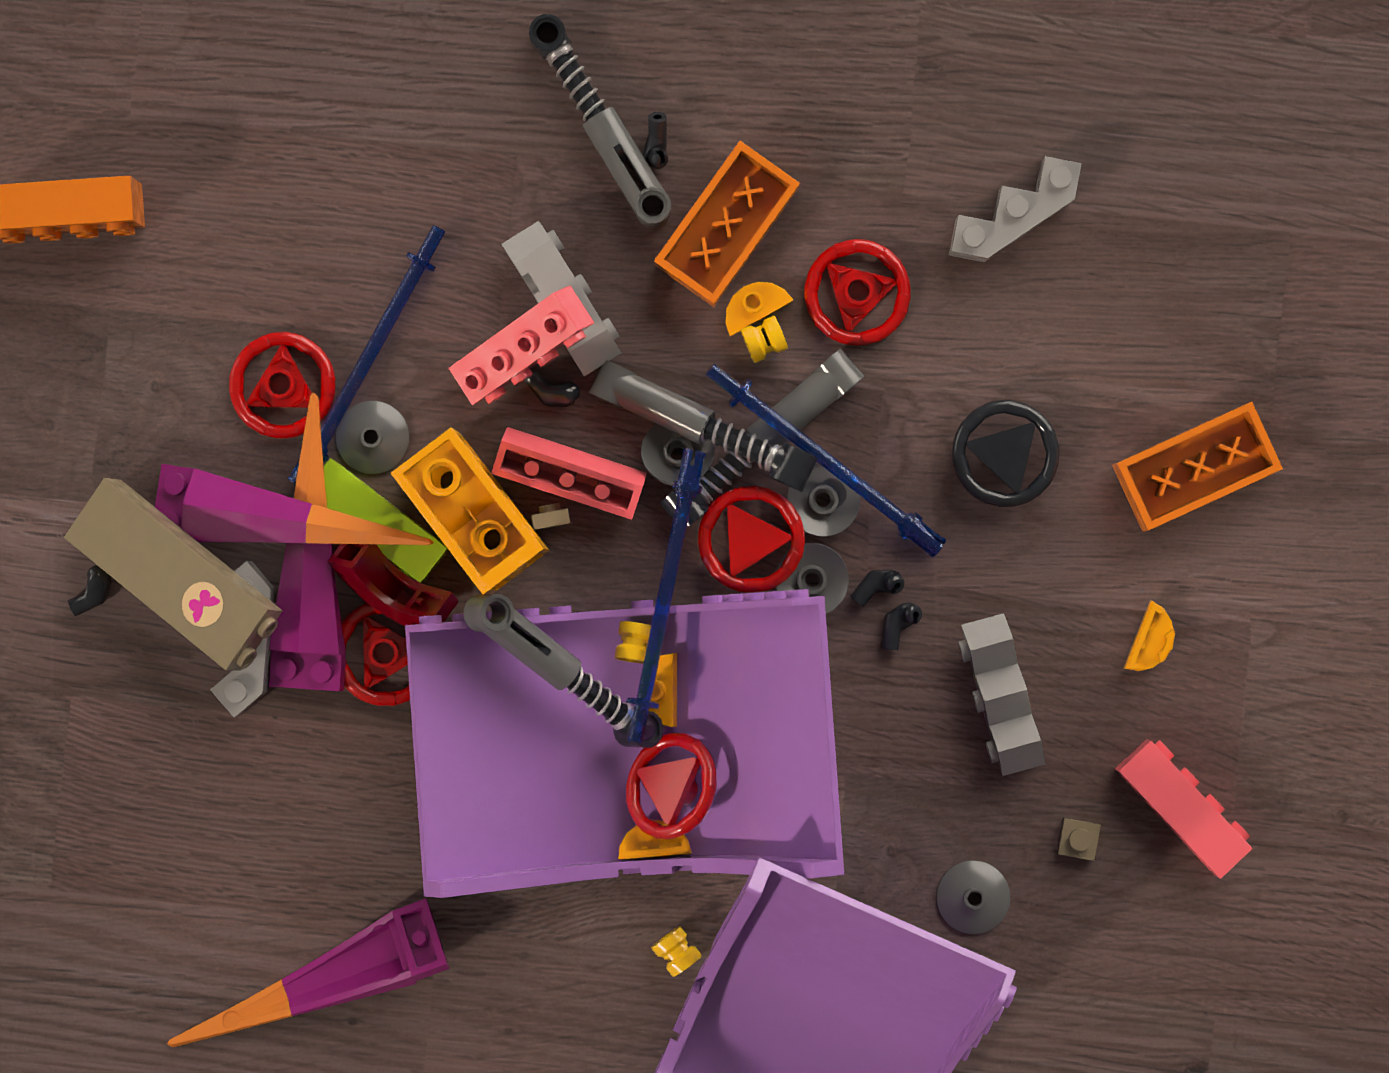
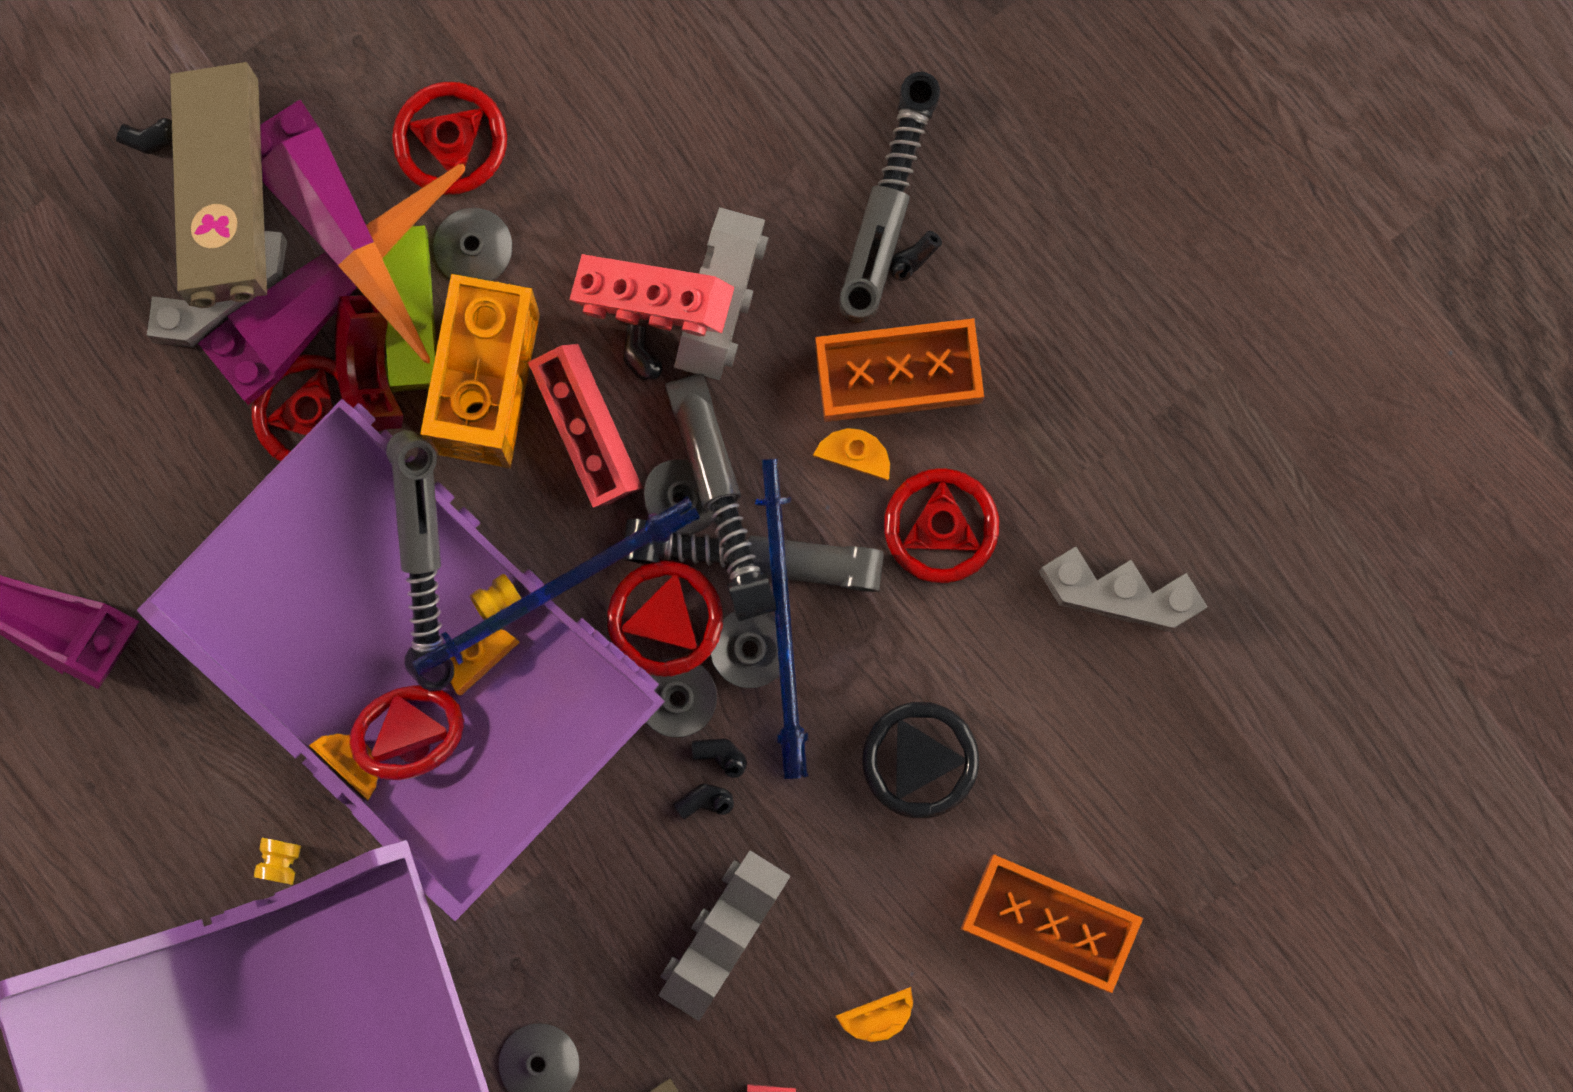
camera: 45 degrees right, 5 degrees down
clear blue bar [287,225,445,484] -> none
dark tan plate [532,503,572,530] -> none
yellow wheel [740,316,788,363] -> none

